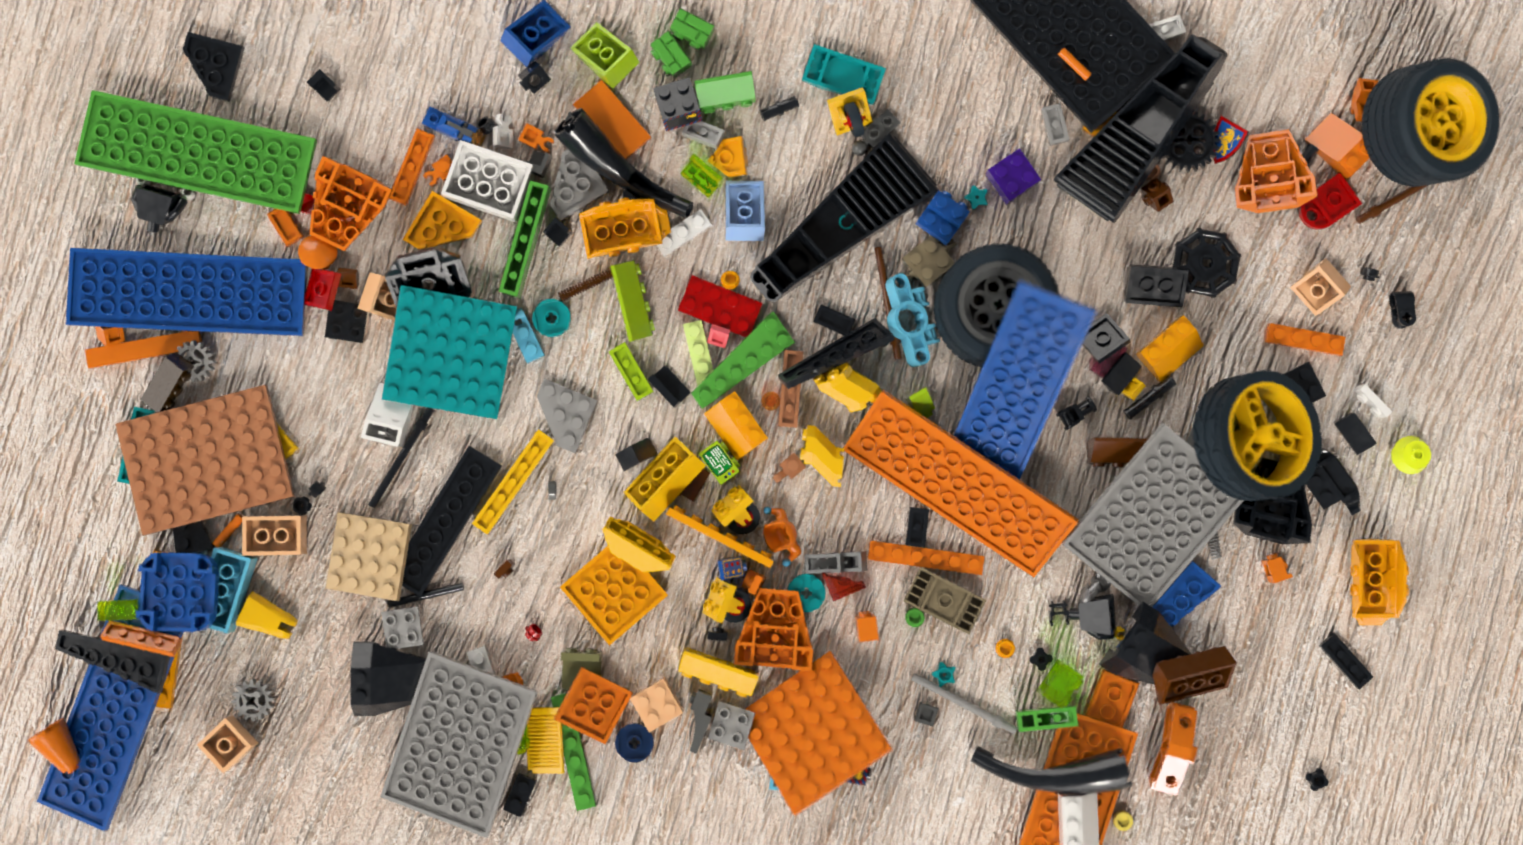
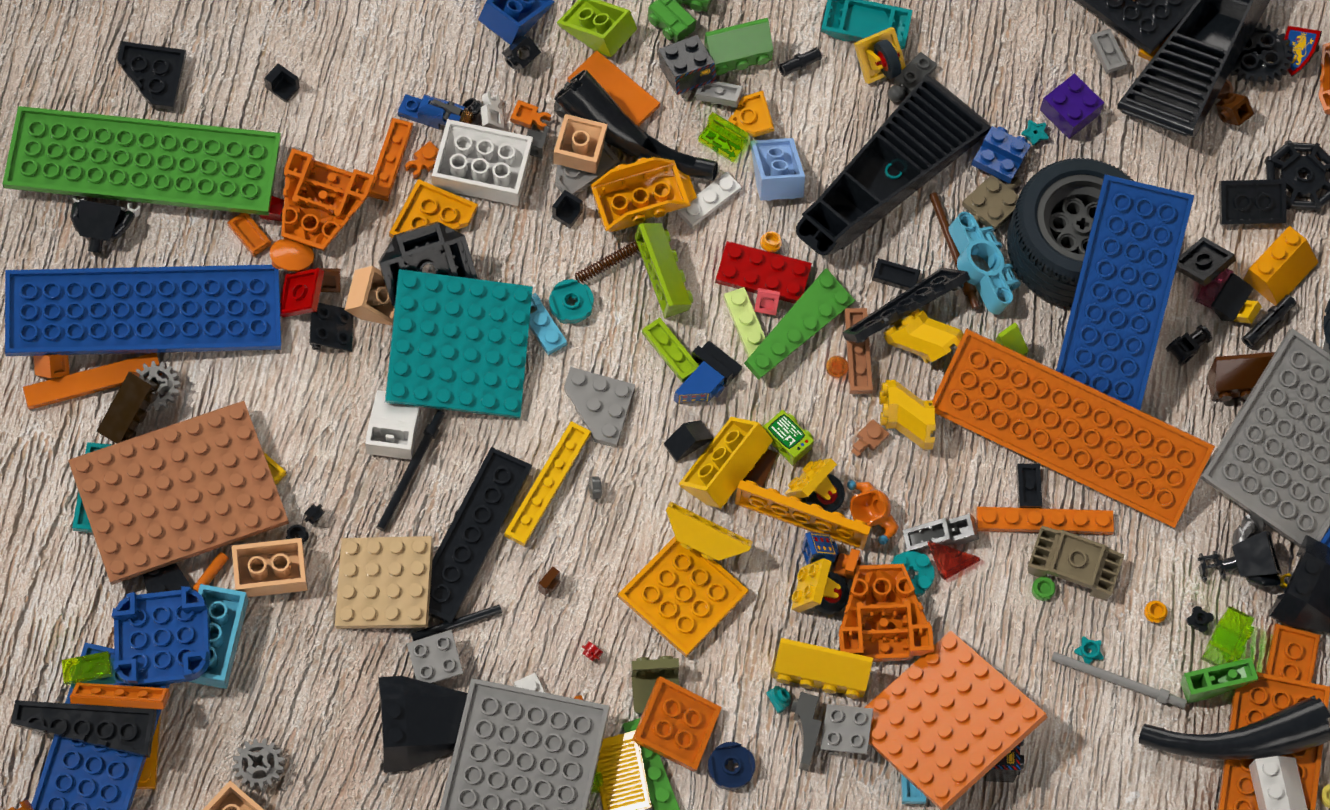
camera: 15 degrees left, 20 degrees down
yellow piece [236,591,298,639] -> none
bright green brick [499,180,551,299] -> none
light nougat brick [630,677,684,732] -> none
light orange slope [704,391,768,460] -> none
black plate [707,627,728,641] -> none
orange brick [855,611,879,642] -> none
dark grey tile [914,702,939,727] -> none
none -> light nougat slope [553,114,608,174]
none -> blue slope [674,361,724,404]
none -> teal plate [766,686,791,713]

